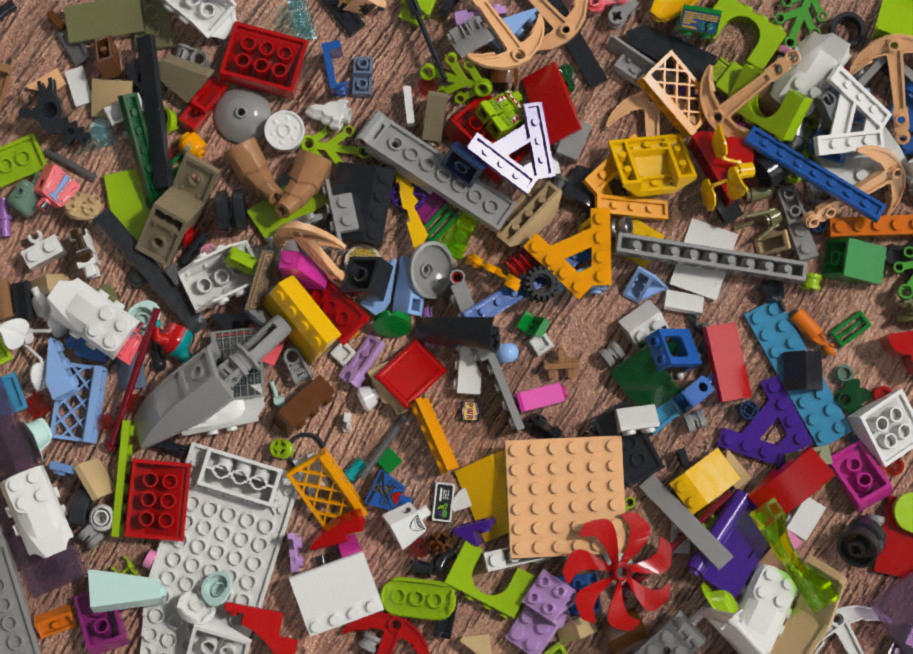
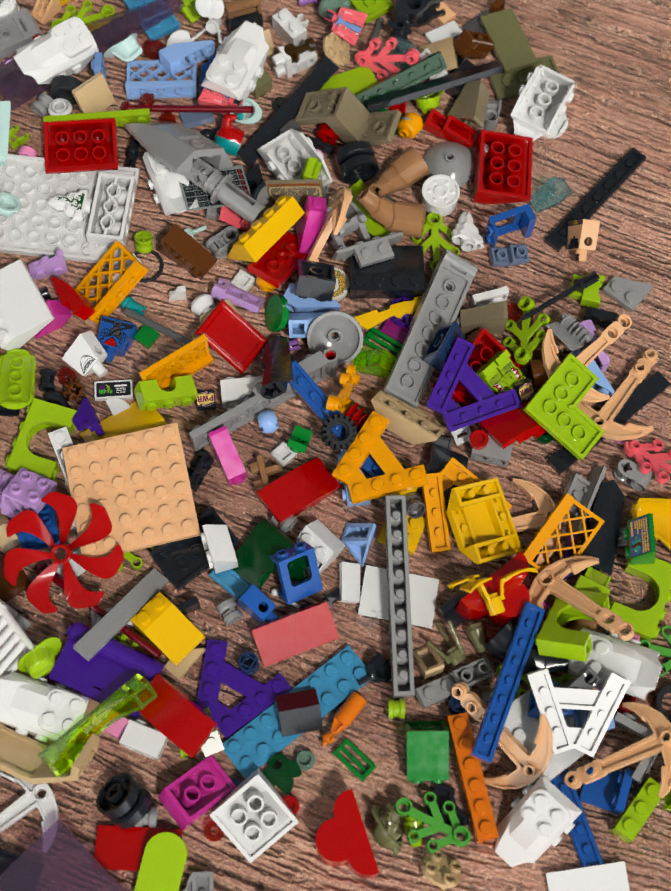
camera: 80 degrees right, 15 degrees down
none -> white rock [48,189,93,222]
none -> lime arch [134,375,198,411]
none -> red slope [257,457,341,524]
none -> coral plant [355,37,420,81]
none -> red tile [469,429,489,450]
none -> tile [513,378,535,403]
none -> lime plate [523,353,605,461]

